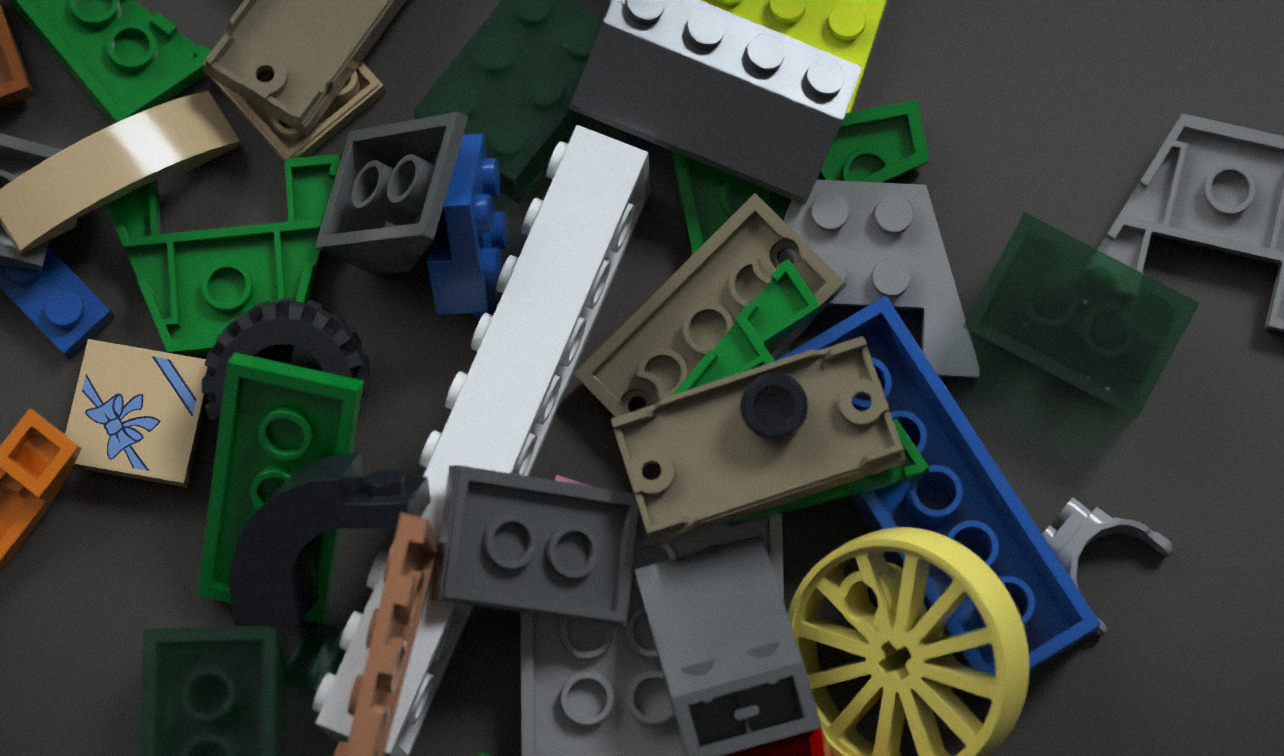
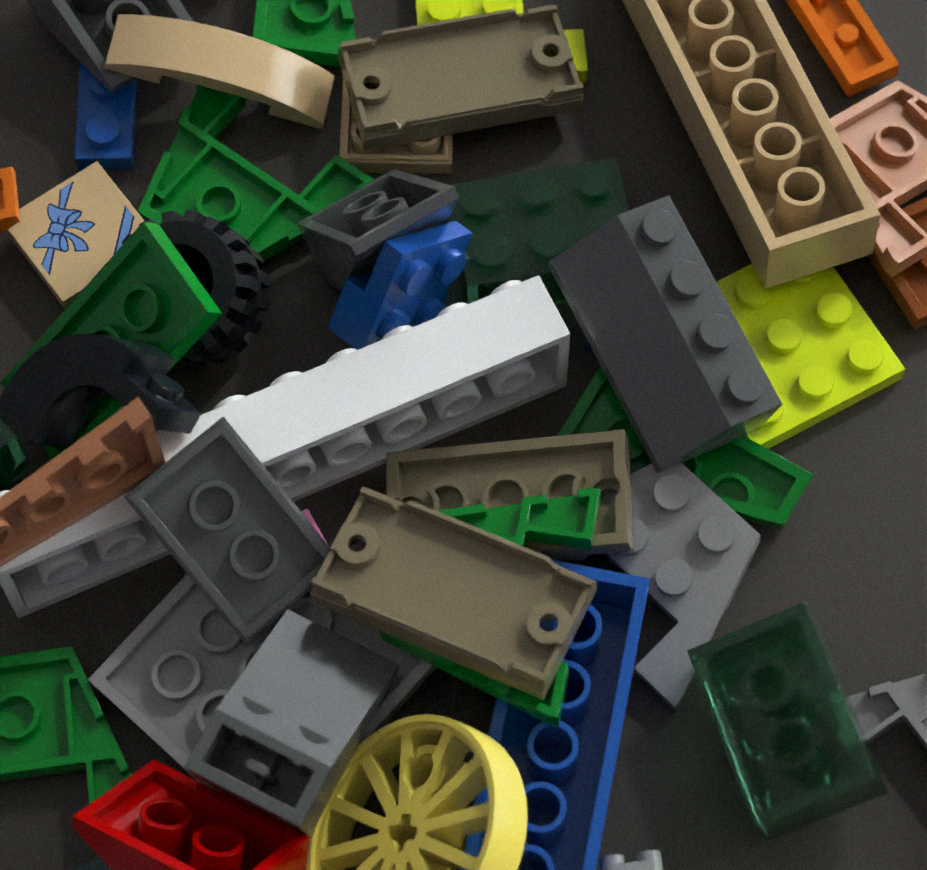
camera: 40 degrees right, 10 degrees down
black tile [740,372,808,440] -> none

